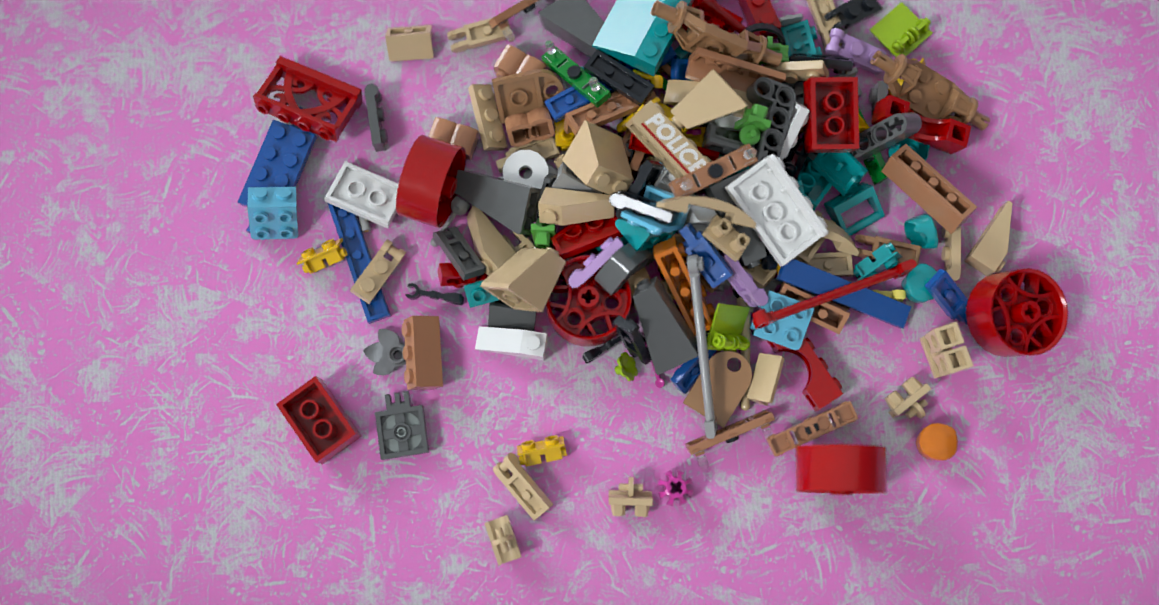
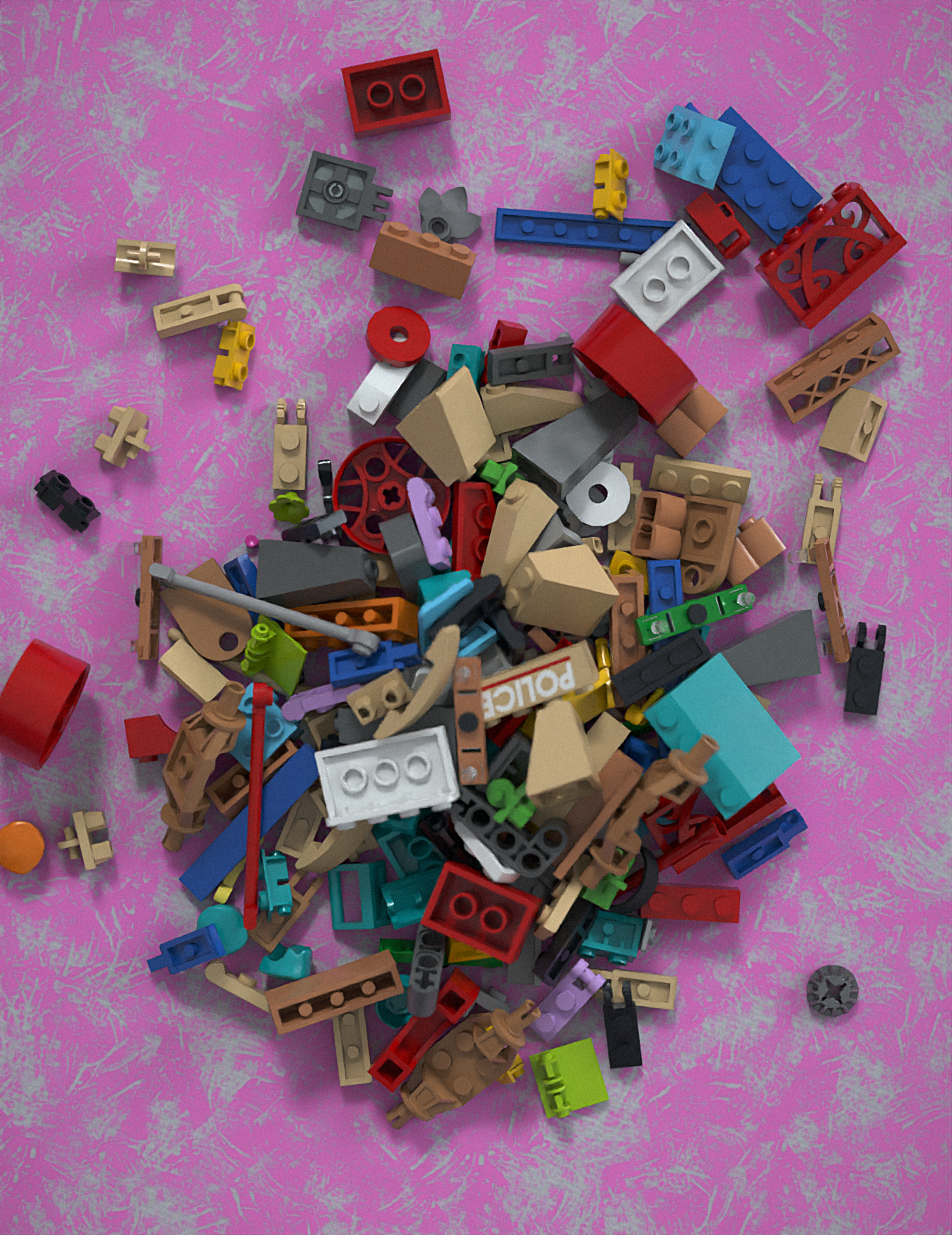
camera: 115 degrees right, 10 degrees up
tan plate [350,239,407,304] -> none
dark grey plate [365,84,388,152] -> none
black piece [405,283,464,305] -> none
dark pink piece [657,470,693,506] -> none
nougat piece [766,401,859,457] -> none
tan hips [919,322,974,379] -> none
tan slope [964,200,1012,276] -> none
red wheel [966,268,1068,357] -> none
none -> black hinge [34,469,101,534]
none -> medium nougat plate [160,681,247,852]
none -> tan hinge [272,398,308,491]
none -> tan plate [332,1006,373,1086]
none -> red tile [365,306,431,368]
none -> red piece [684,191,751,260]
none -> nougat fence [765,312,901,424]

